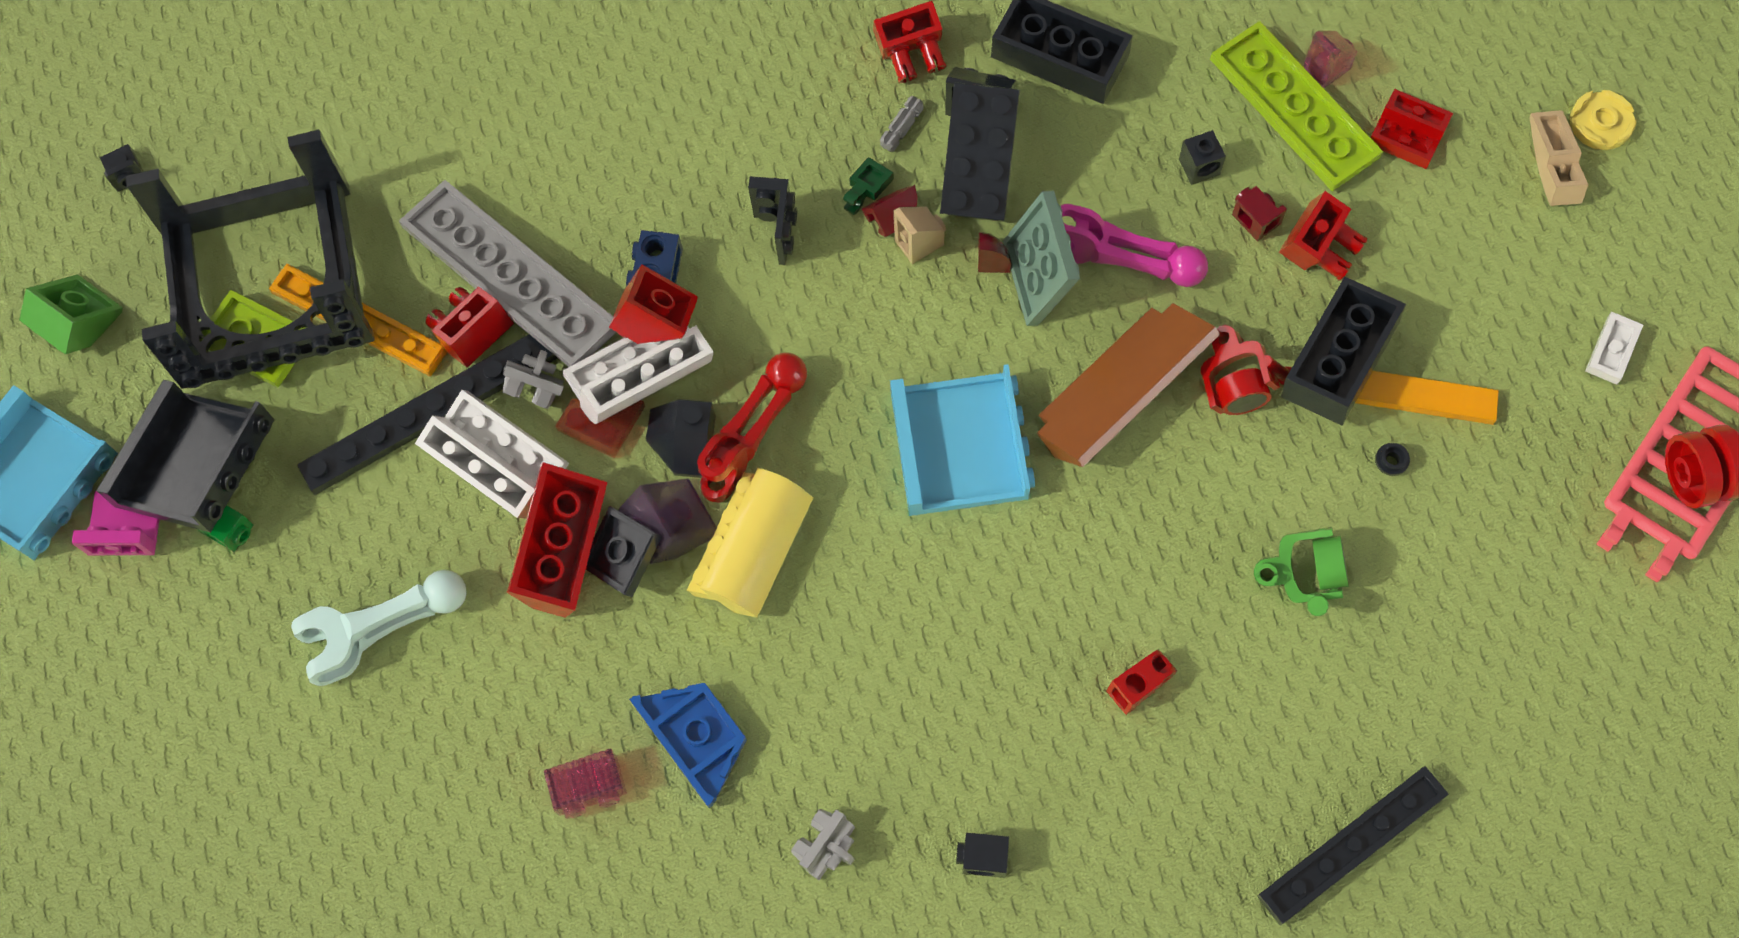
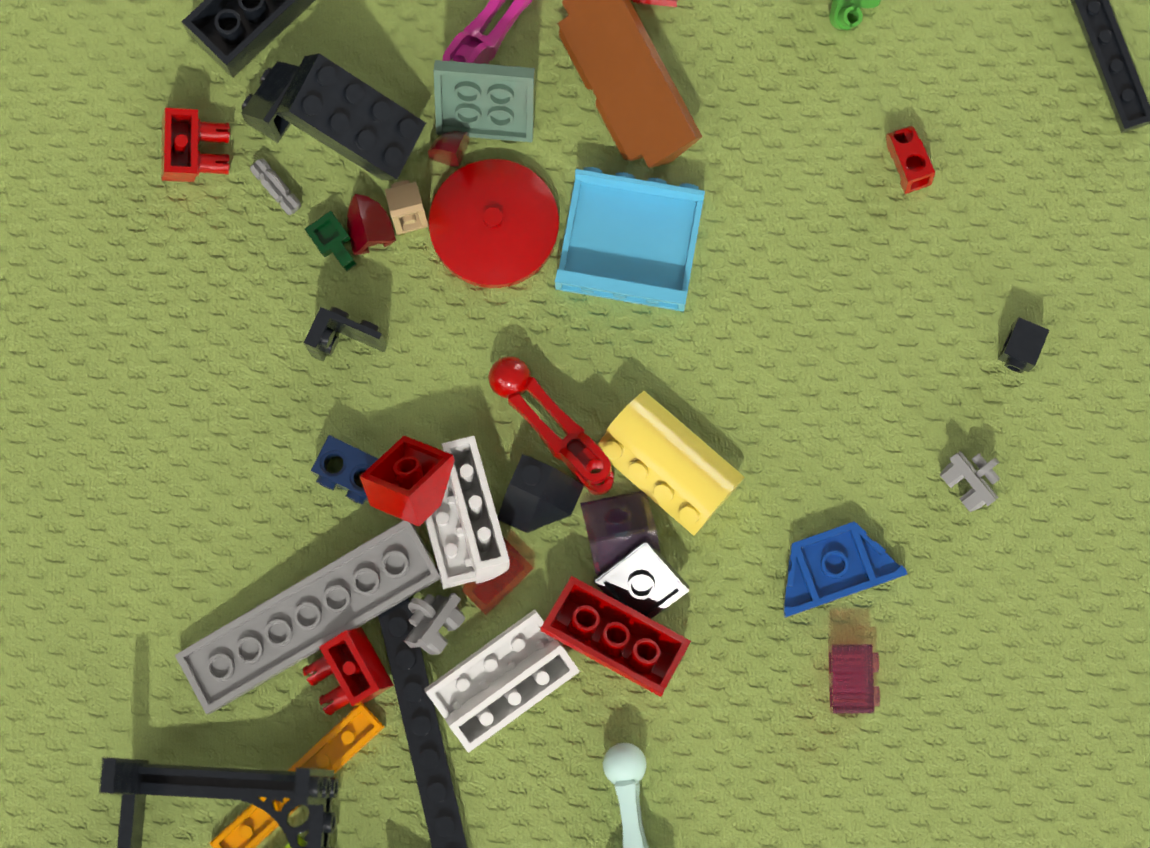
camera: 75 degrees left, 10 degrees up
none -> red dish [429,159,559,288]

